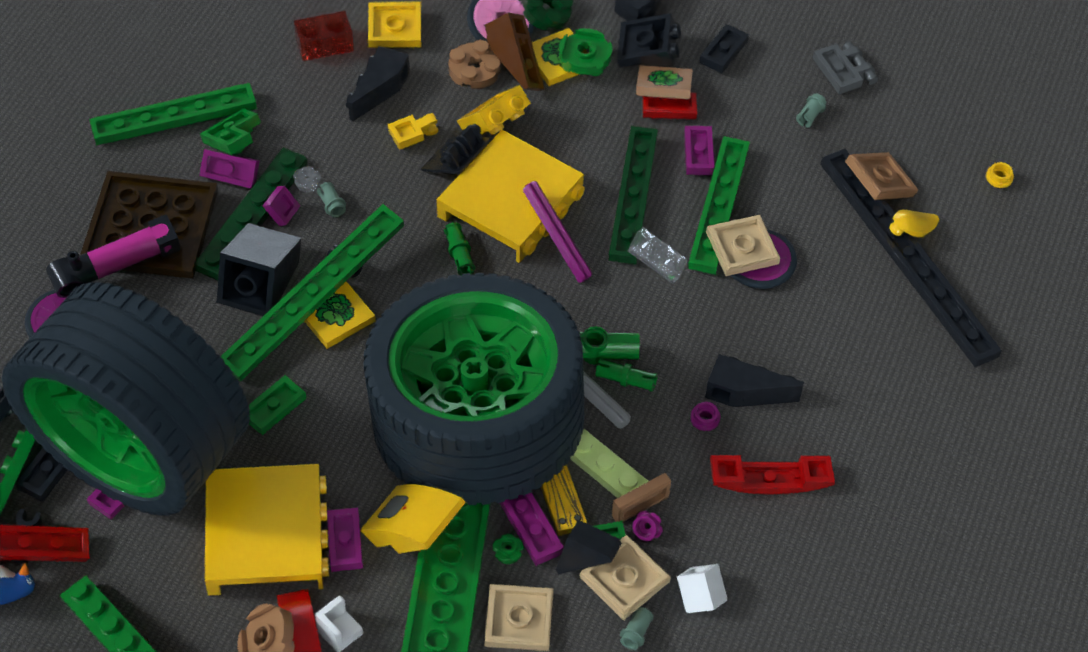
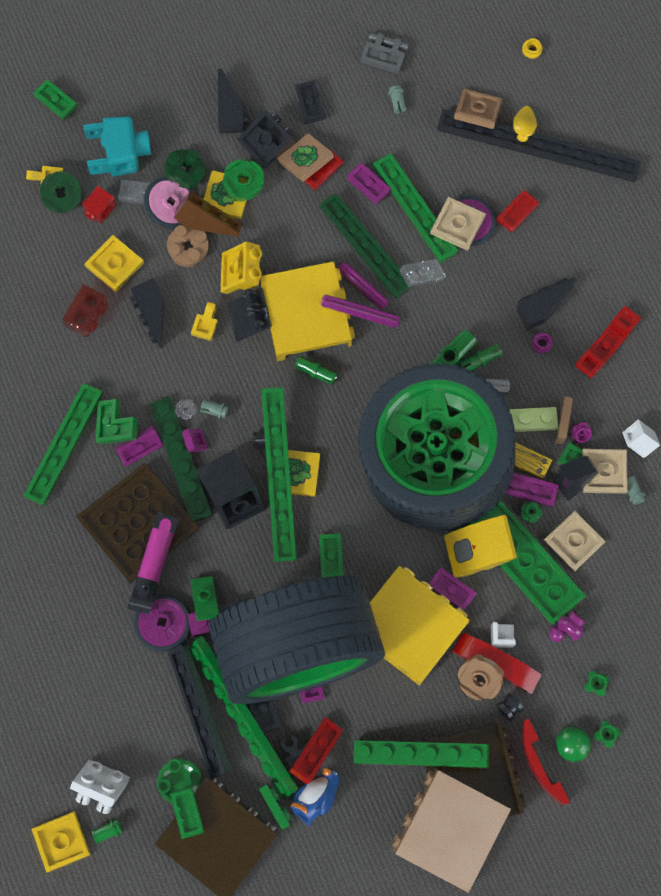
camera: 45 degrees left, 20 degrees up
none -> magenta axle [339,262,389,310]
none -> red plate [496,190,540,233]

